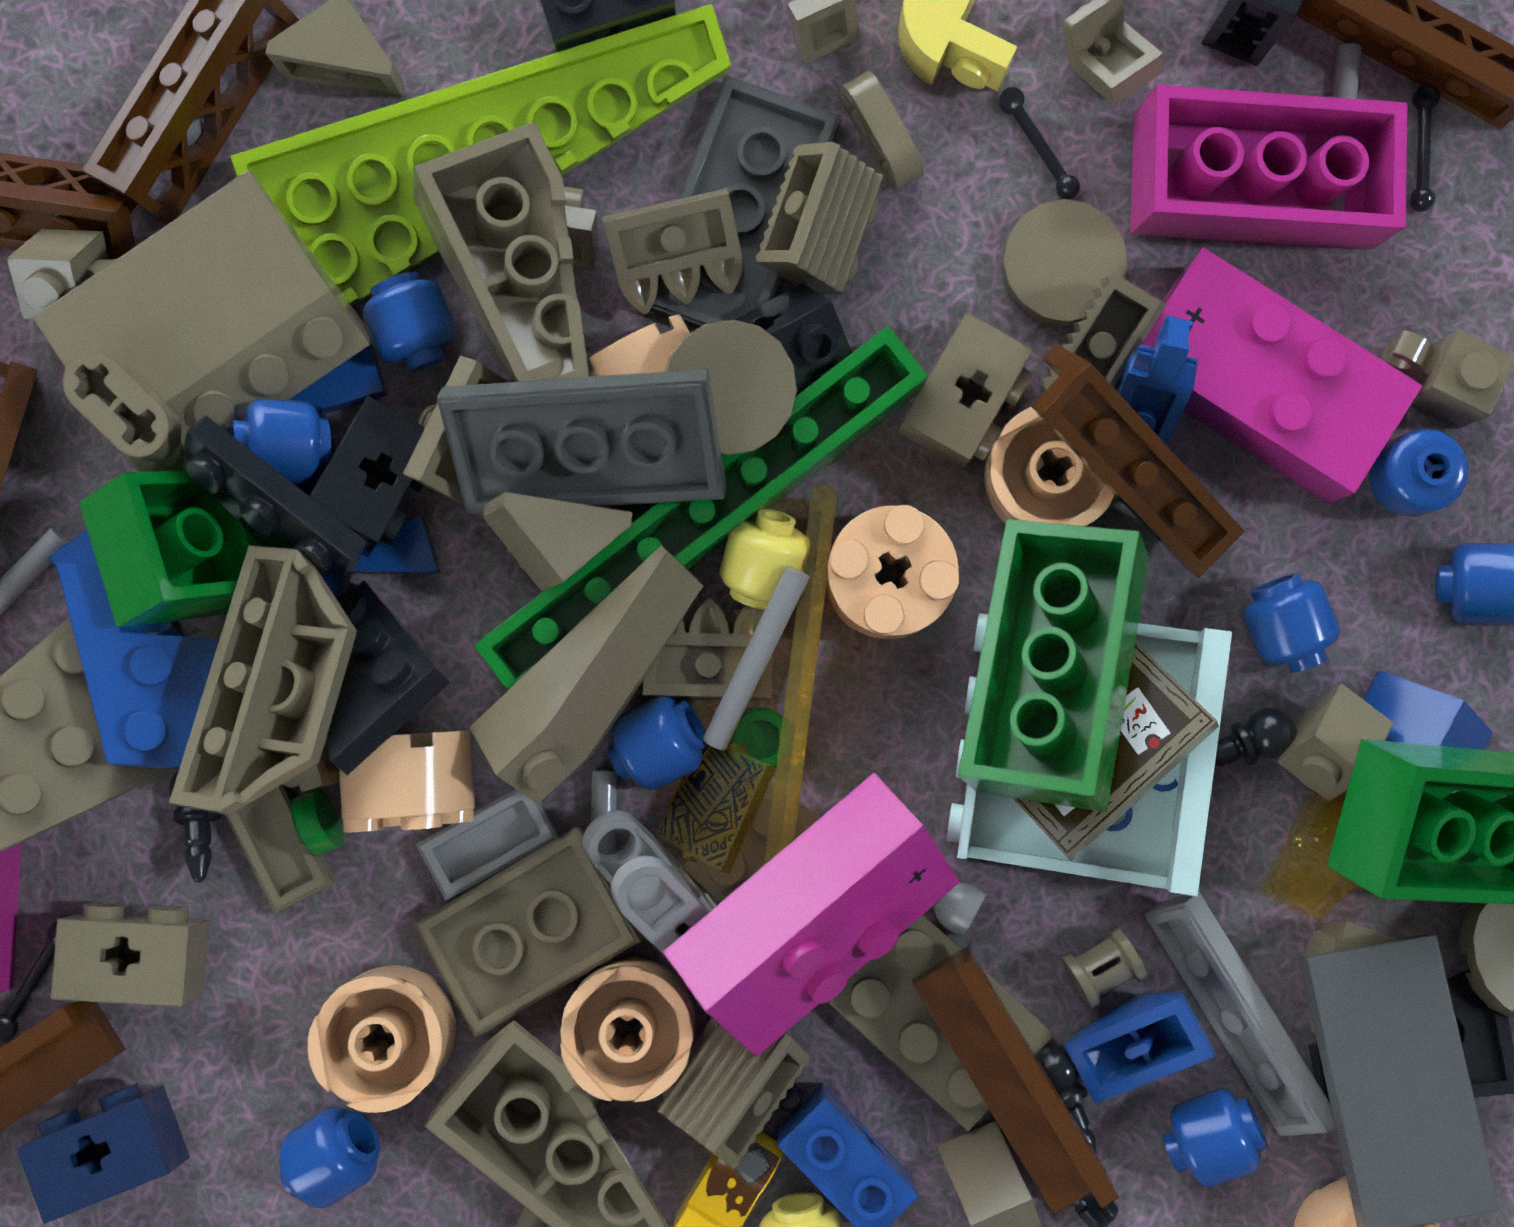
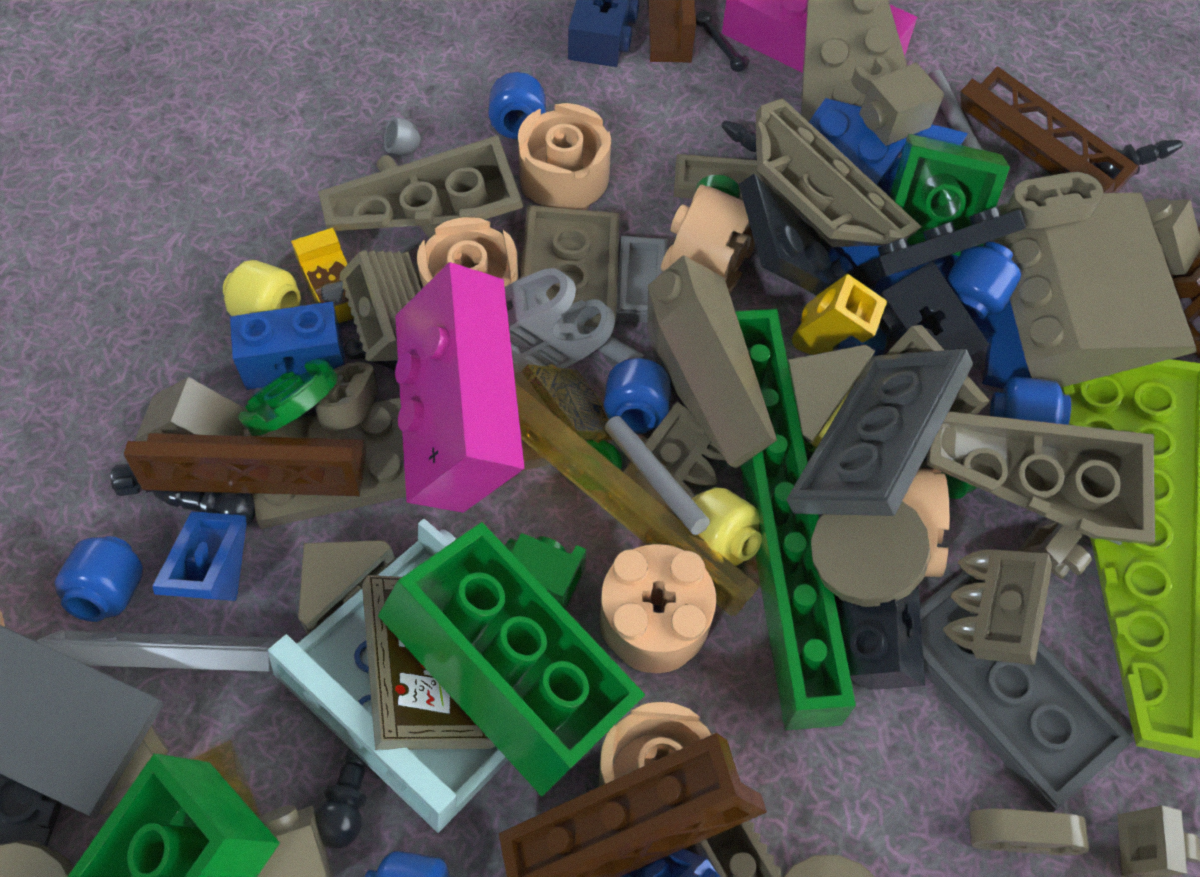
camera: 120 degrees right, 25 degrees down
dark tan brick [51,902,209,1007] -> none
dark tan brick [755,142,883,295] -> none
dark tan brick [898,312,1033,470] -> none
light grey hinge [934,882,987,939] -> none
dark tan bush [1061,926,1148,1010] -> none
none -> green tile [238,359,338,436]
none -> dark tan slope [298,540,395,635]
none -> dark tan beam [315,362,378,430]
none -> green brick [505,533,586,610]
none -> yellow leg [792,274,887,355]
none -> dark tan brick [851,57,944,146]

